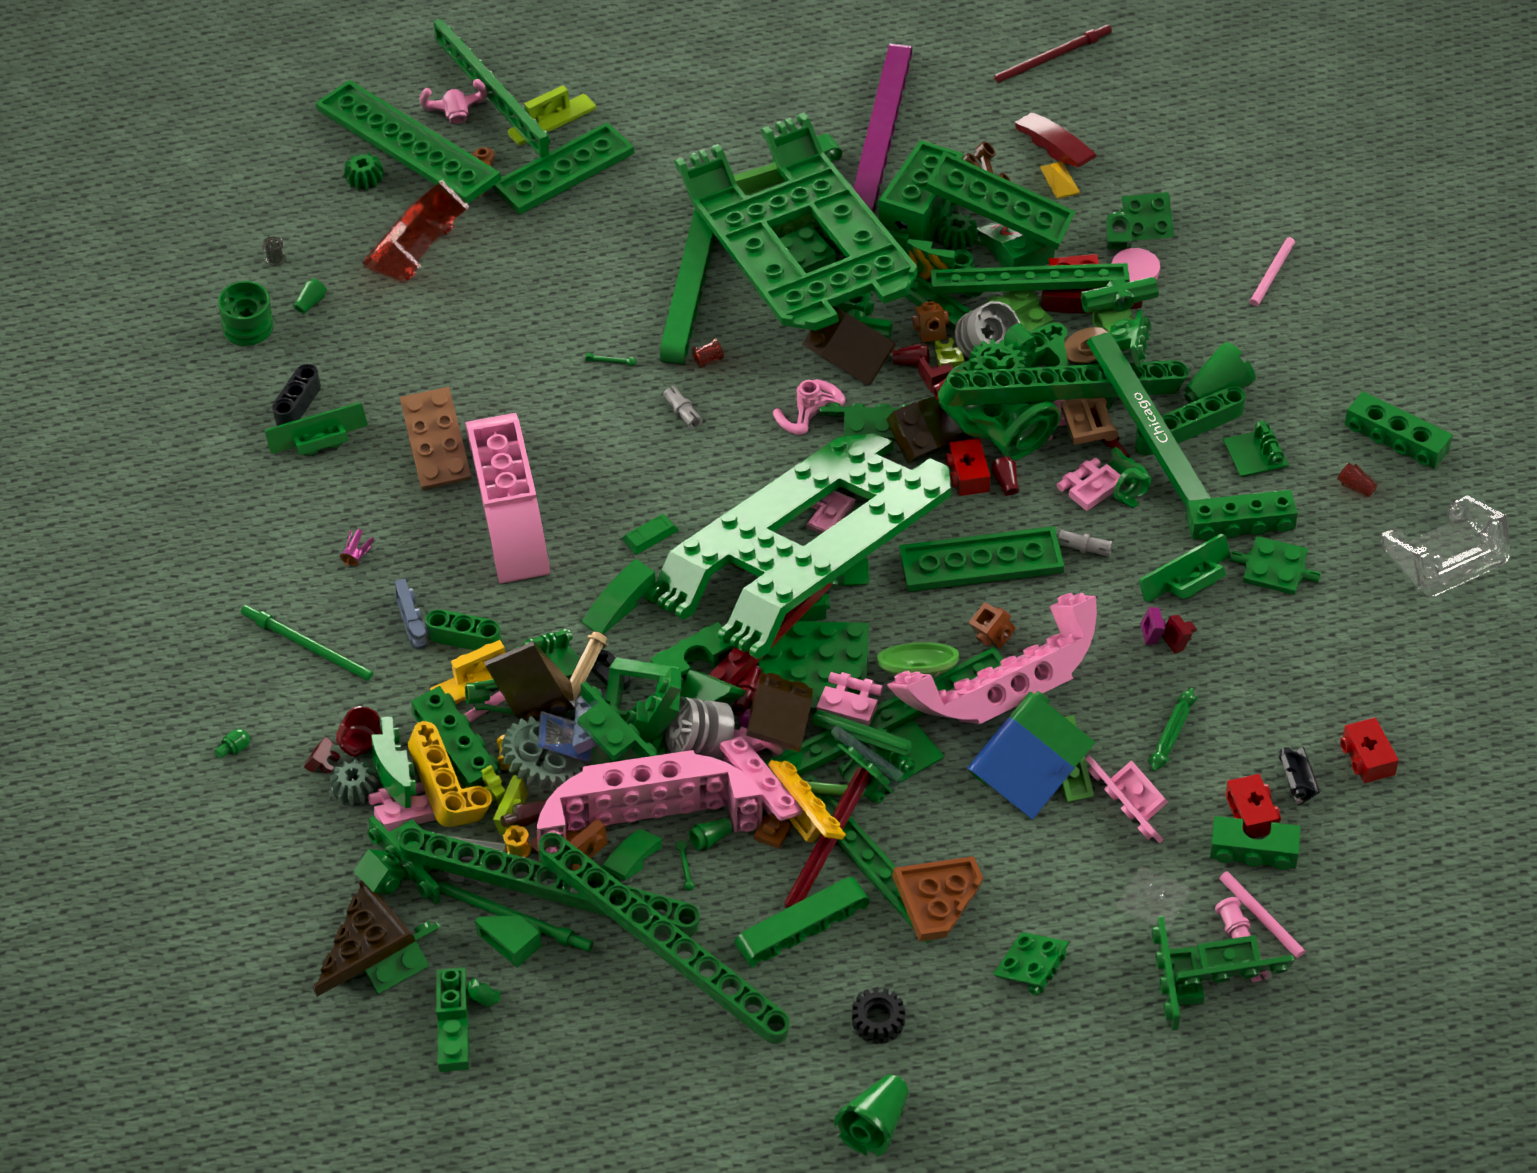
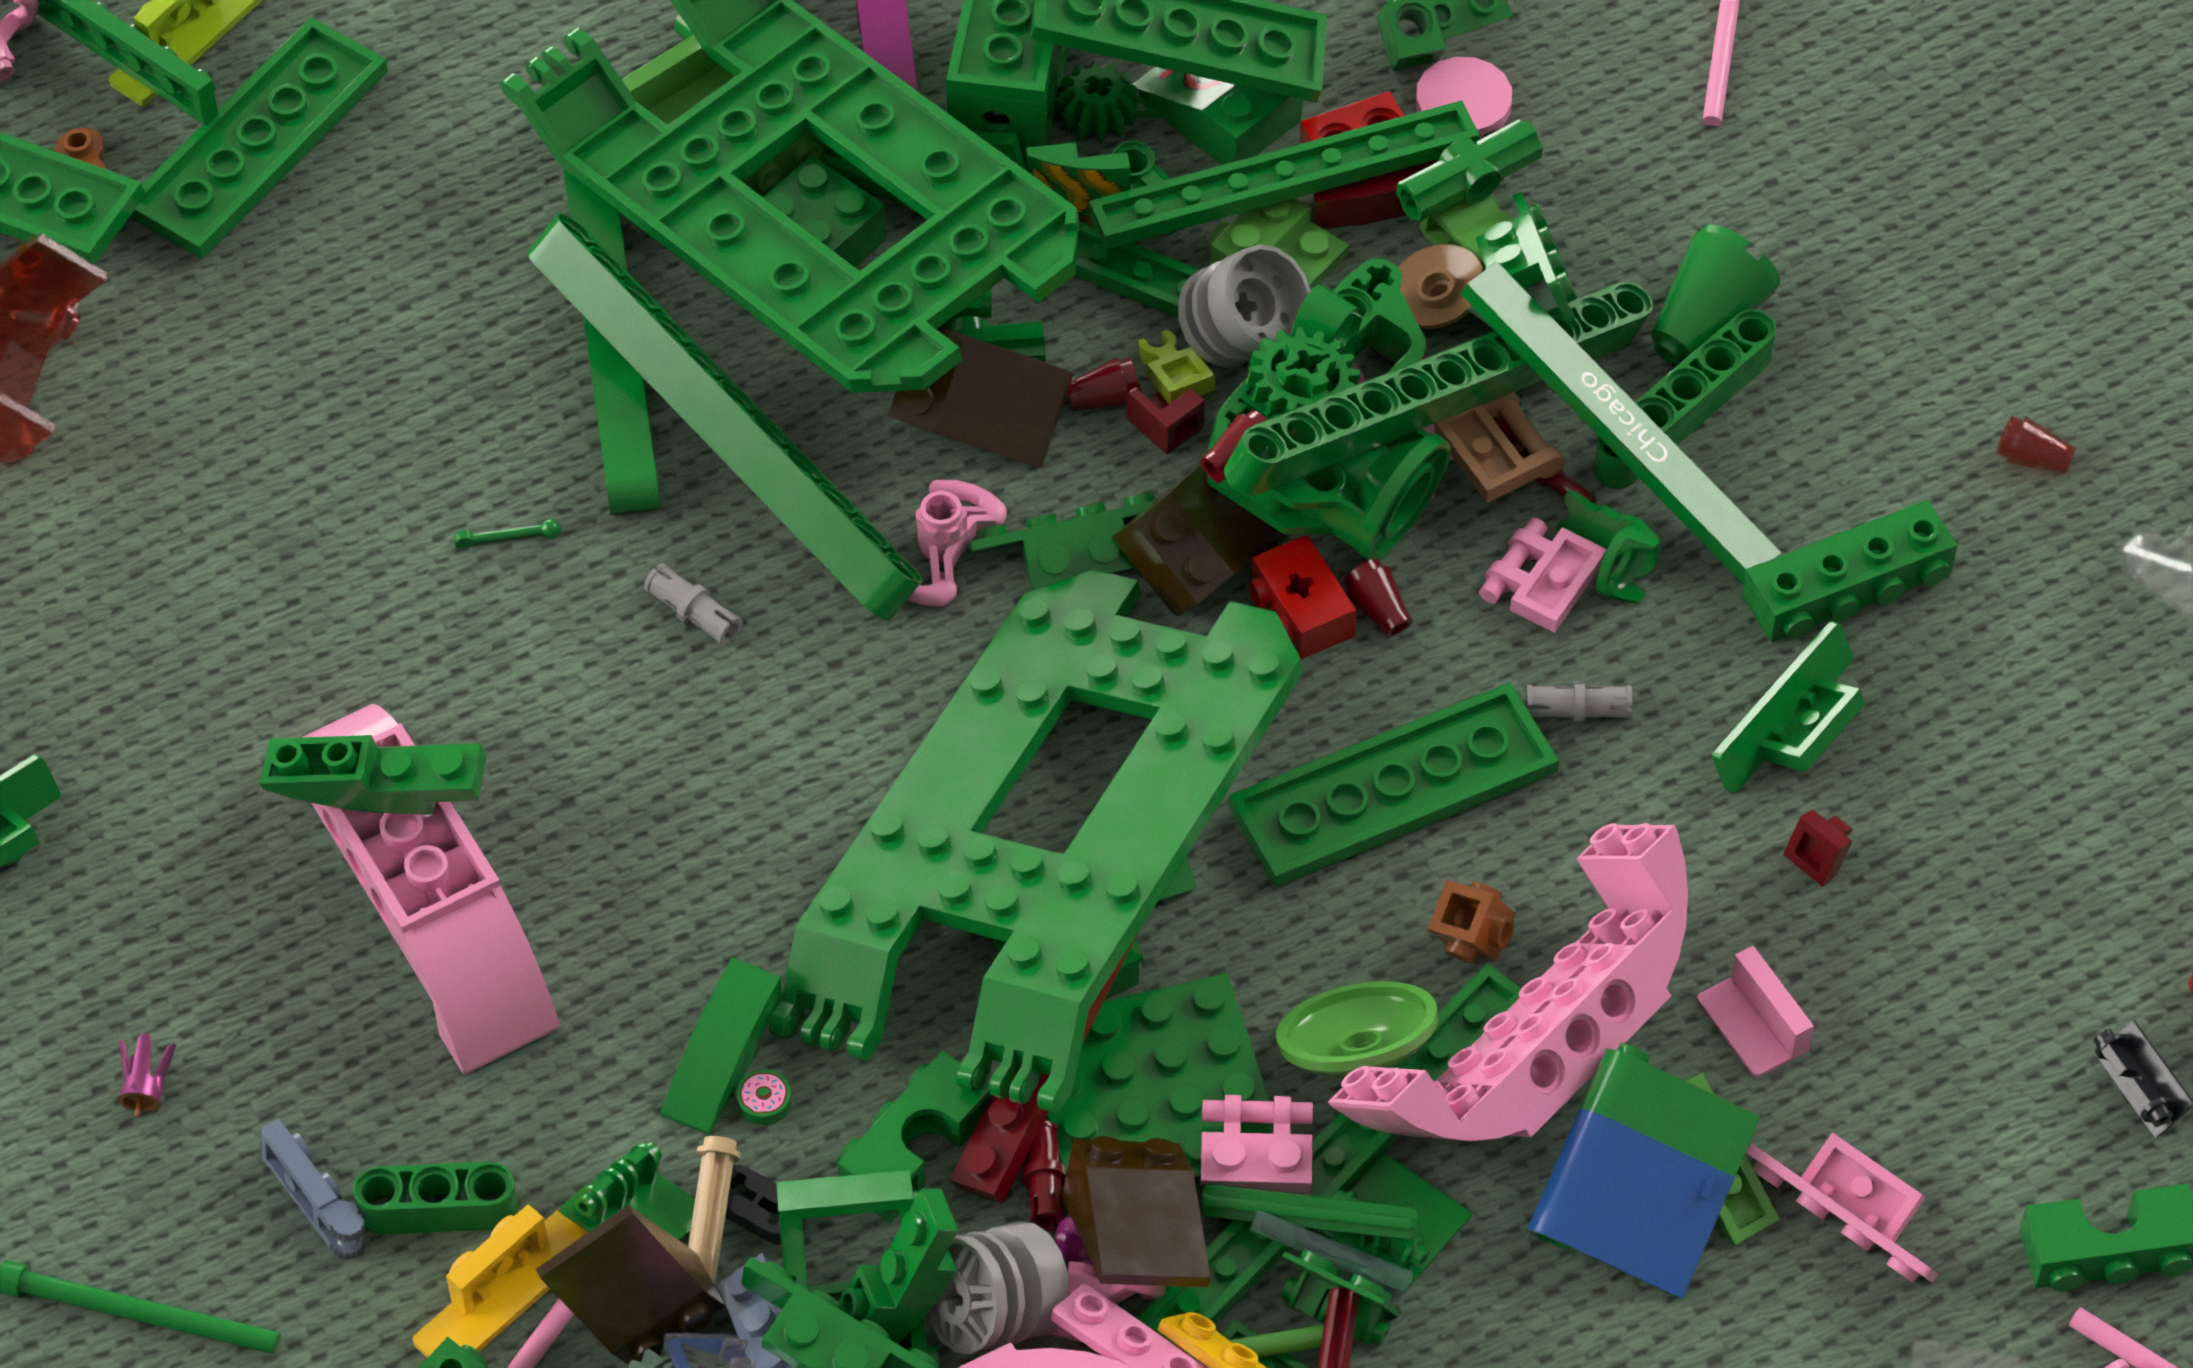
camera: 20 degrees left, 5 degrees up
medium nougat plate [400,387,472,490] -> none
green plant [465,679,514,715] -> none
green tile [622,514,679,555] -> none
green slope [680,670,746,705] -> none
clear red bush [692,338,724,368] -> none
bright pink tile [807,490,855,534] -> none
dark orange brick [912,302,949,343] -> none
magenta plate [1140,607,1166,645] -> none
green wheel [1147,688,1198,772] -> none
green hinge [1223,420,1289,477] -> none
red brick [1225,774,1281,839] -> none
green plate [1230,536,1321,595] -> none
green brick [1344,391,1453,469] -> none
none -> green slope [259,735,487,814]
none -> green beam [527,213,923,621]
none -> tile [736,1069,792,1125]
none -> bright pink panel [1697,946,1814,1078]

